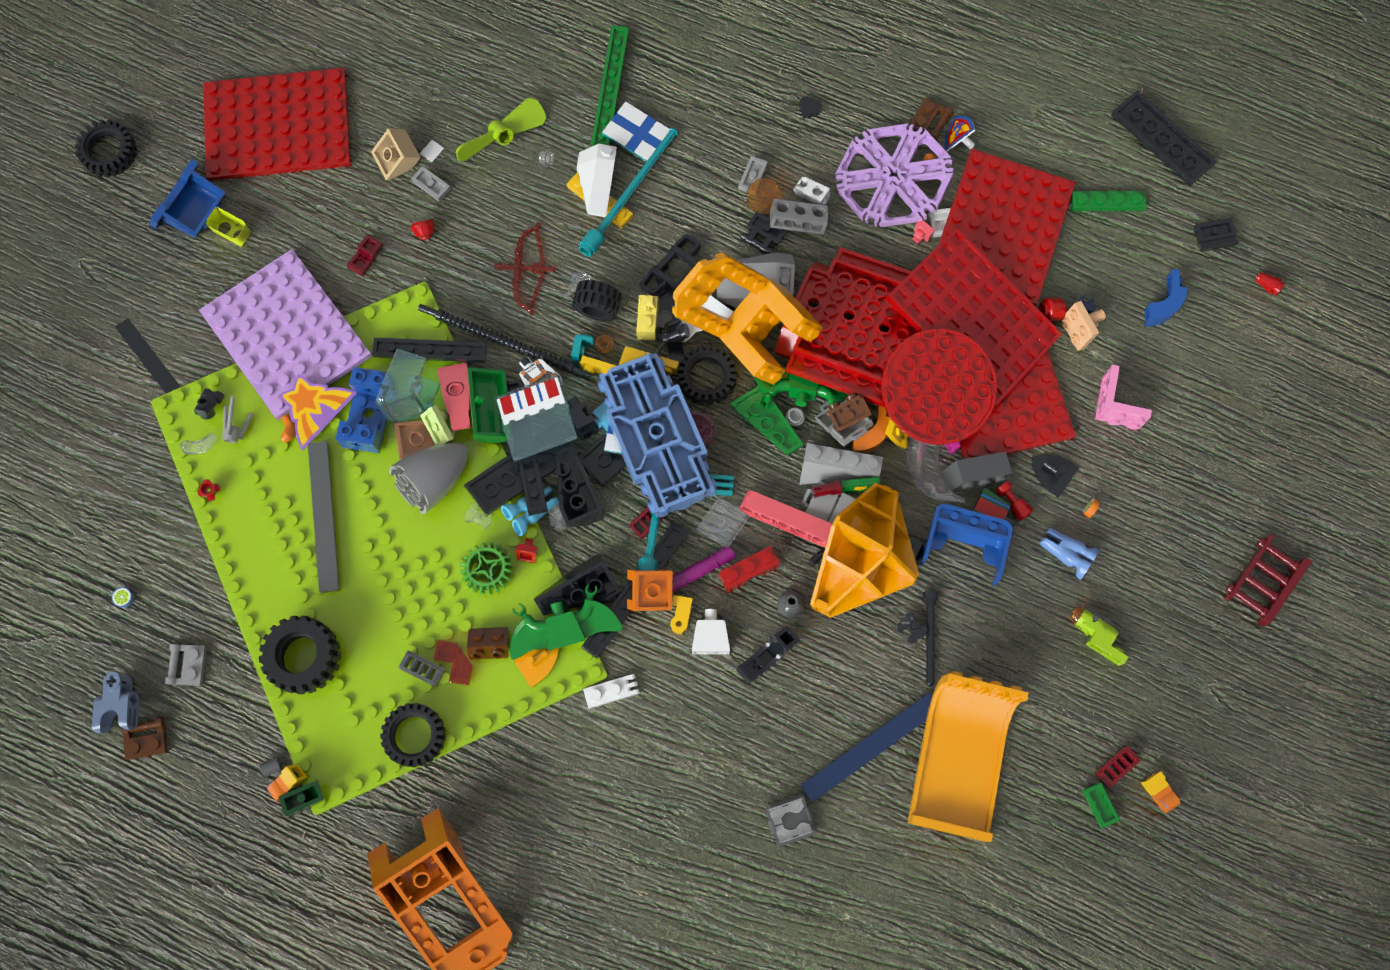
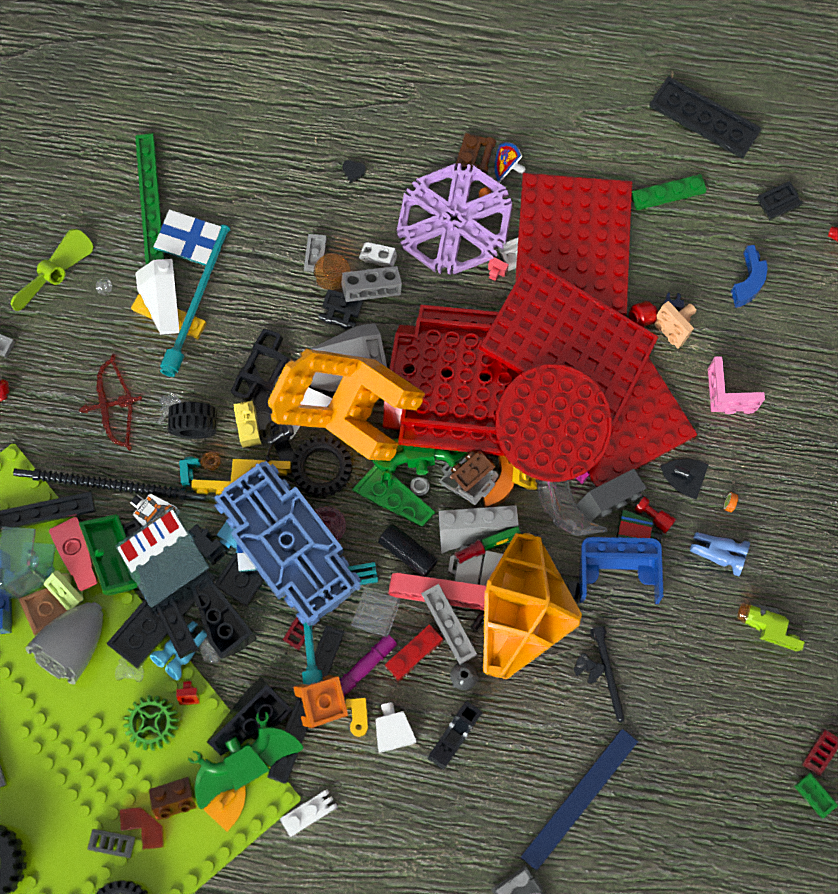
camera: 15 degrees left, 0 degrees up
light orange panel [907,671,1029,842] -> none
none -> black piece [378,524,438,577]
none -> light grey piece [421,584,477,665]

